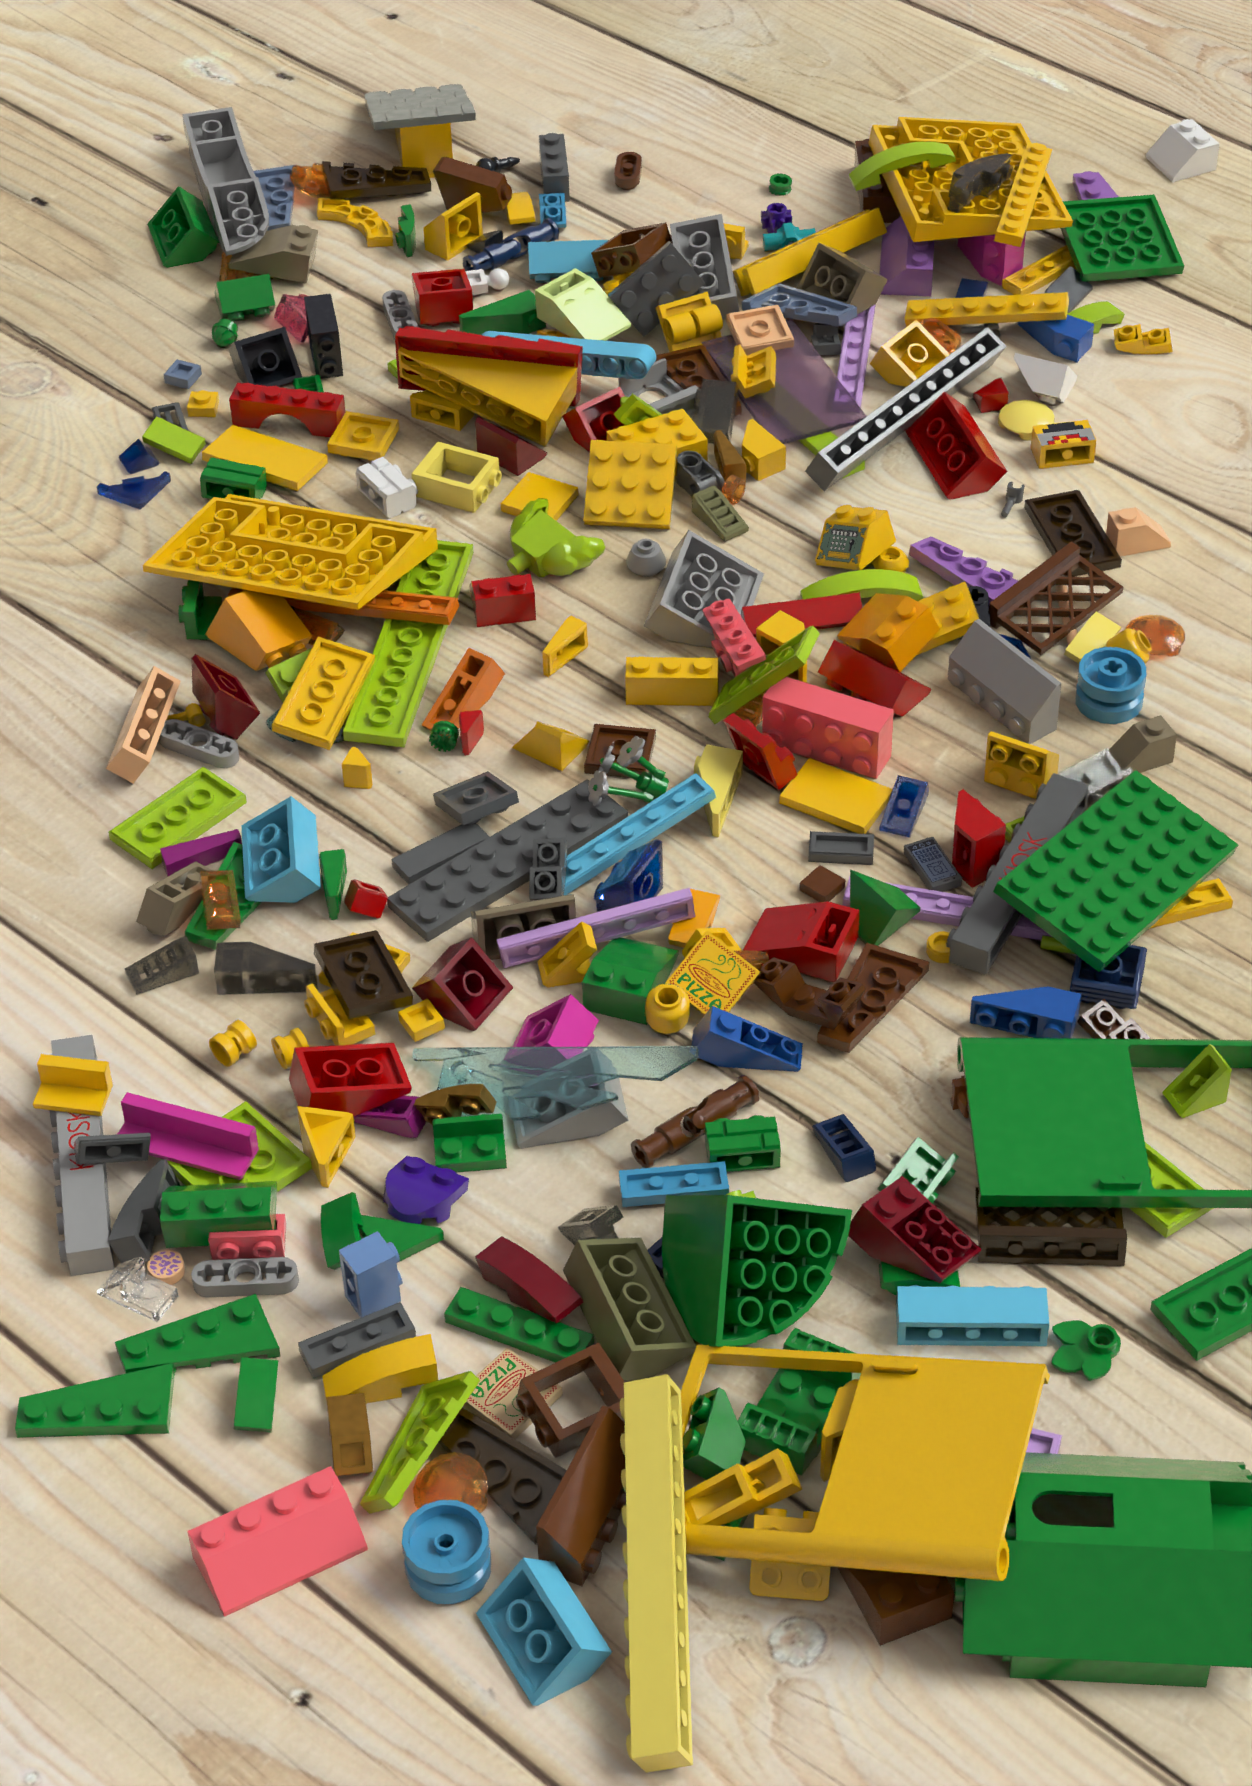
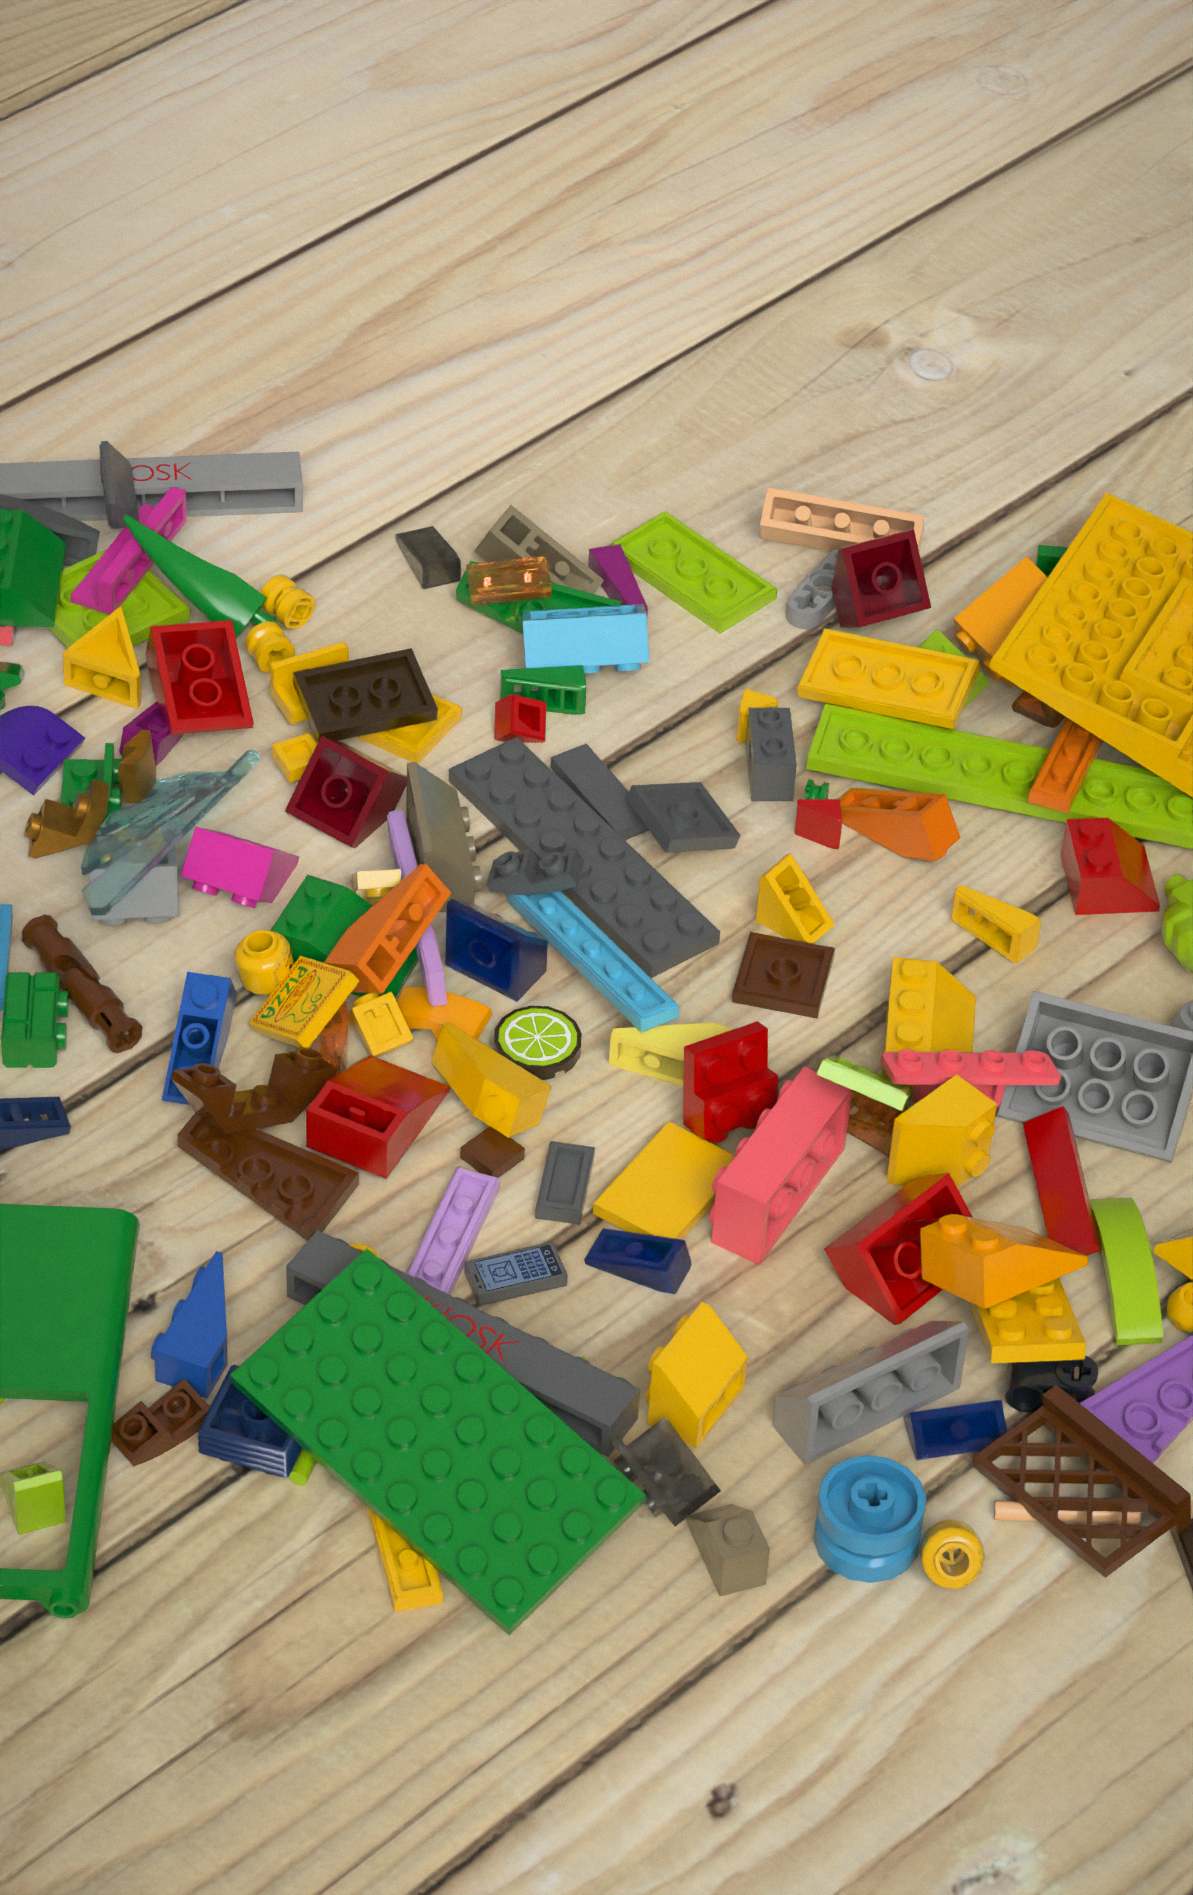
camera: 90 degrees right, 0 degrees up
yellow panel [33,1054,113,1116] -> none
clear smoke slope [214,942,318,995] -> none
plant [588,736,669,806] -> none
green slope [850,869,921,946] -> none
red slope [952,789,1006,888] -> none
light yellow slope [1064,611,1121,664] -> none
clear orange dish [1125,614,1185,656] -> none
none -> pearl gold slope [24,779,109,859]
none -> green piece [122,514,276,639]
none -> orange slope [324,864,451,994]
none -> yellow slope [431,1022,552,1138]
none -> tile [494,1006,582,1080]
none -> dark grey brick [745,707,797,801]

